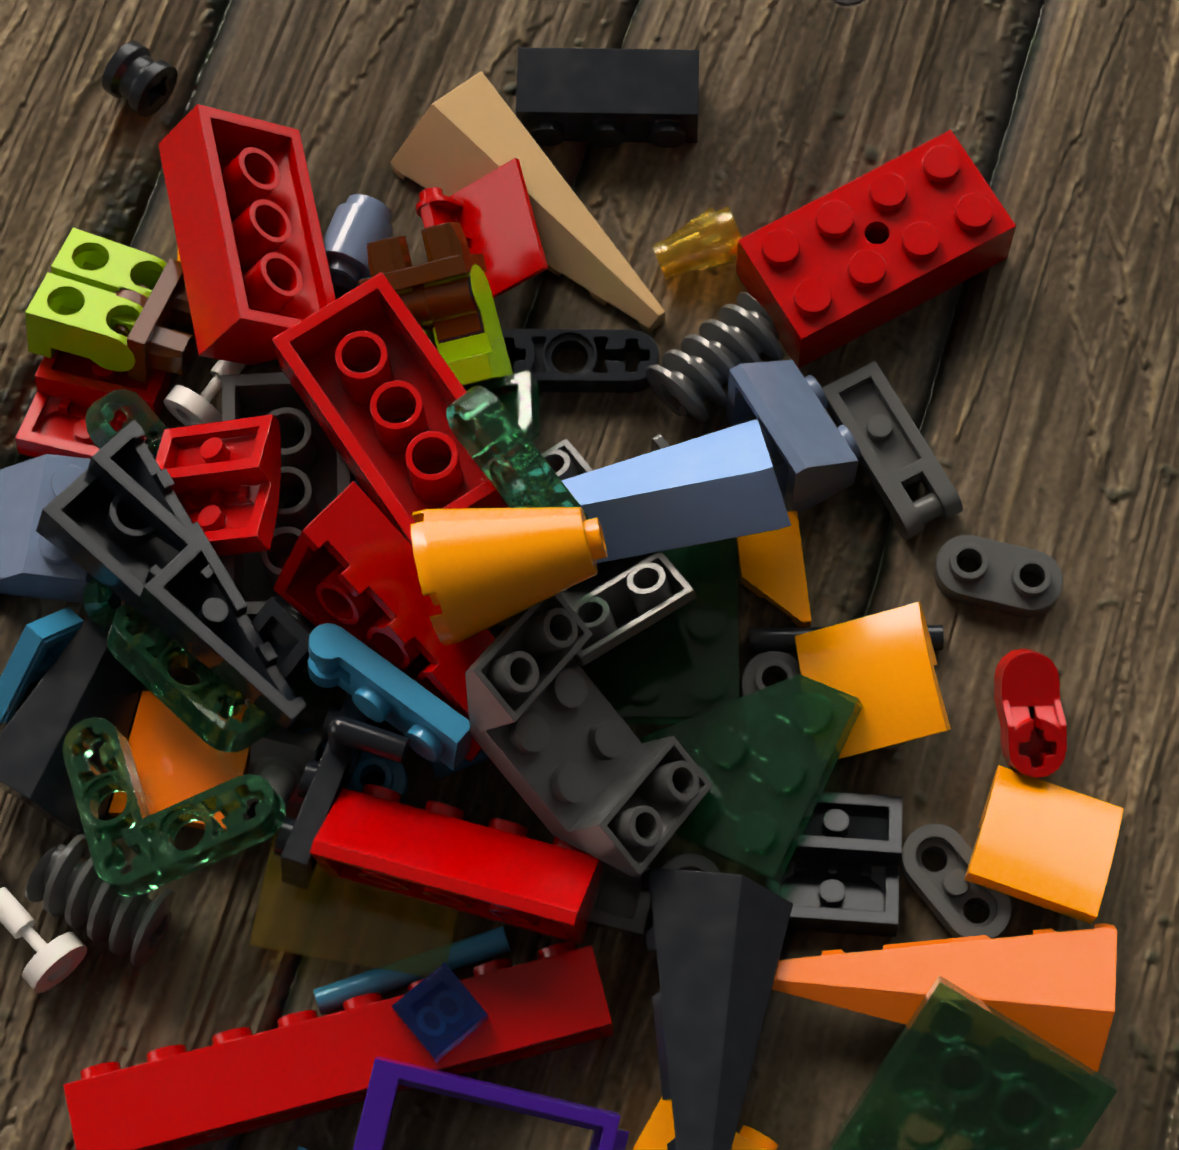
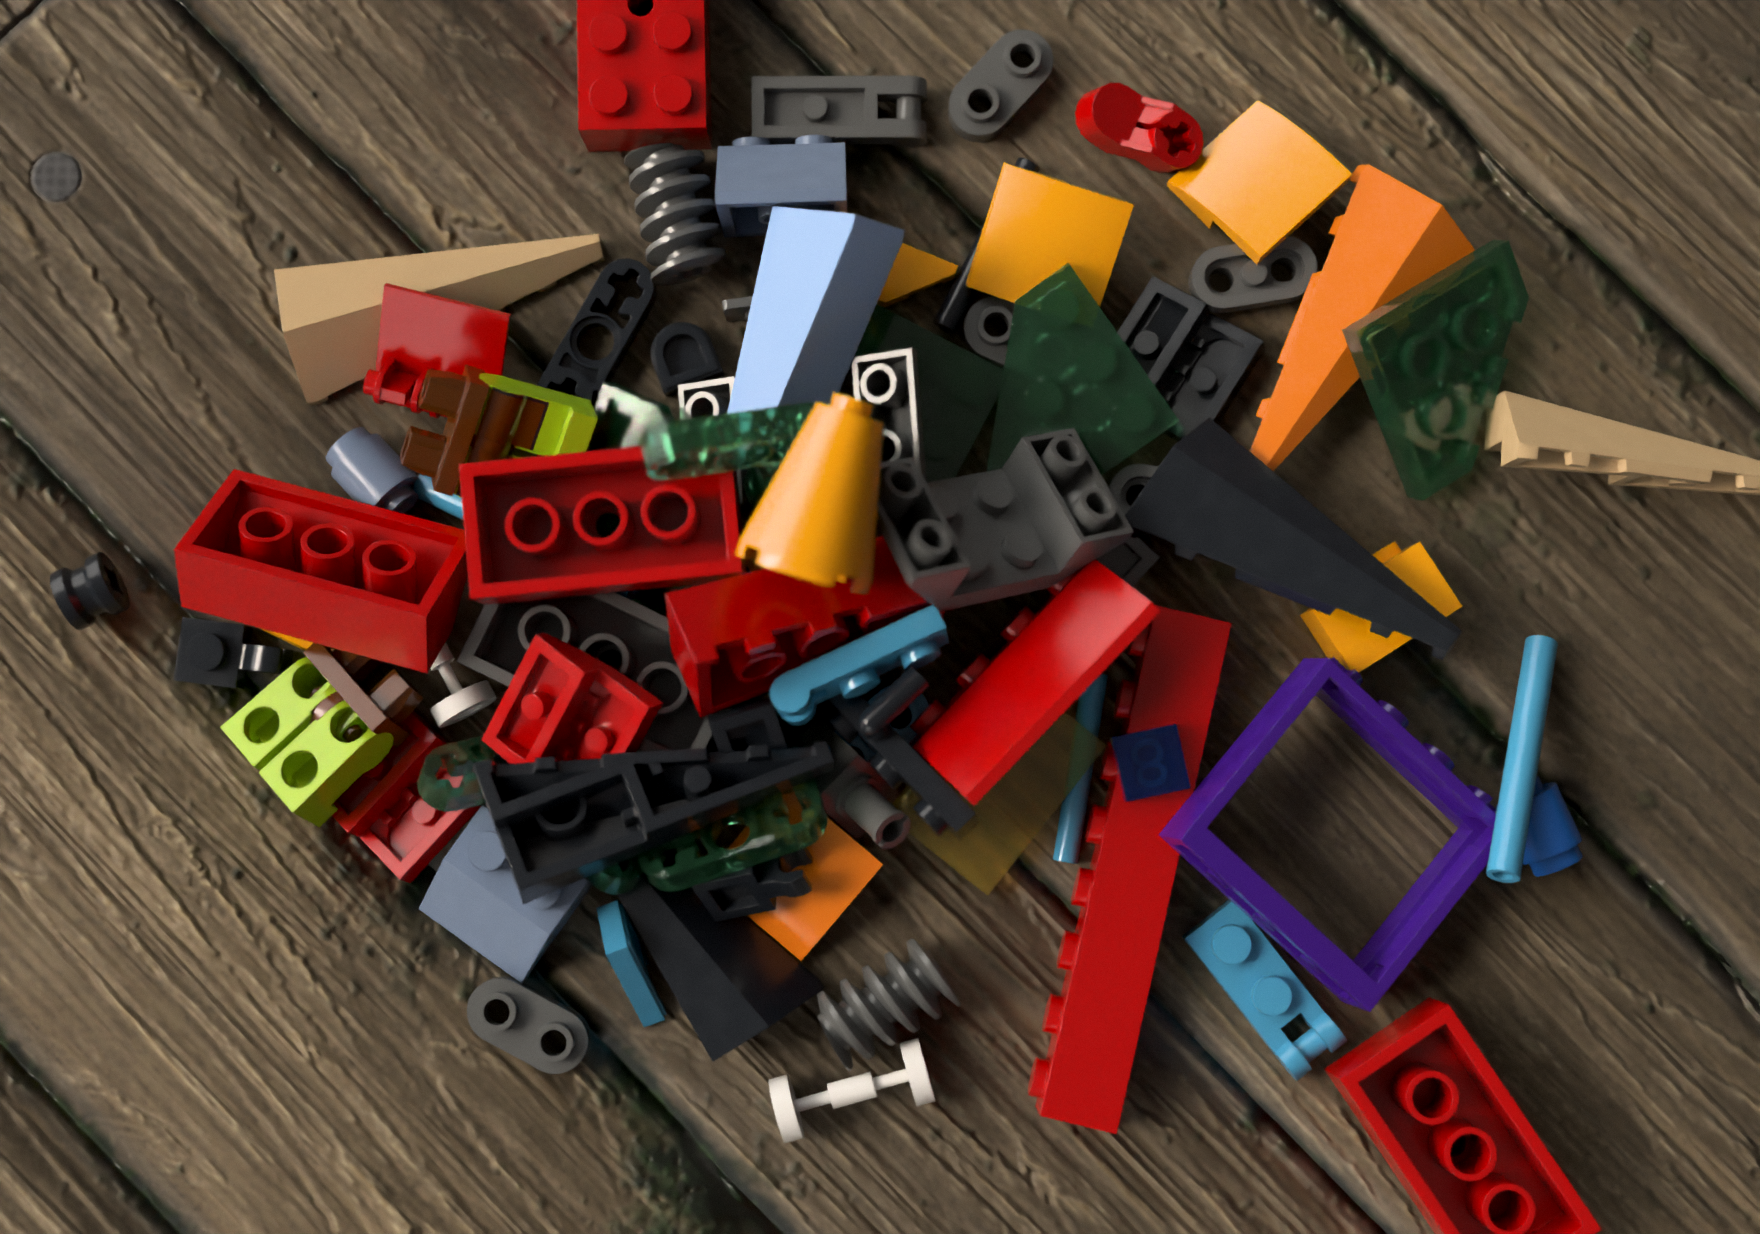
camera: 65 degrees left, 15 degrees up
clear green beam [63,717,286,897] -> none
black brick [516,47,699,148] -> none
clear yellow cone [652,206,742,279] -> none
none -> black plate [173,617,294,689]
none -> black tile [651,322,724,397]
none -> black plate [691,841,813,922]

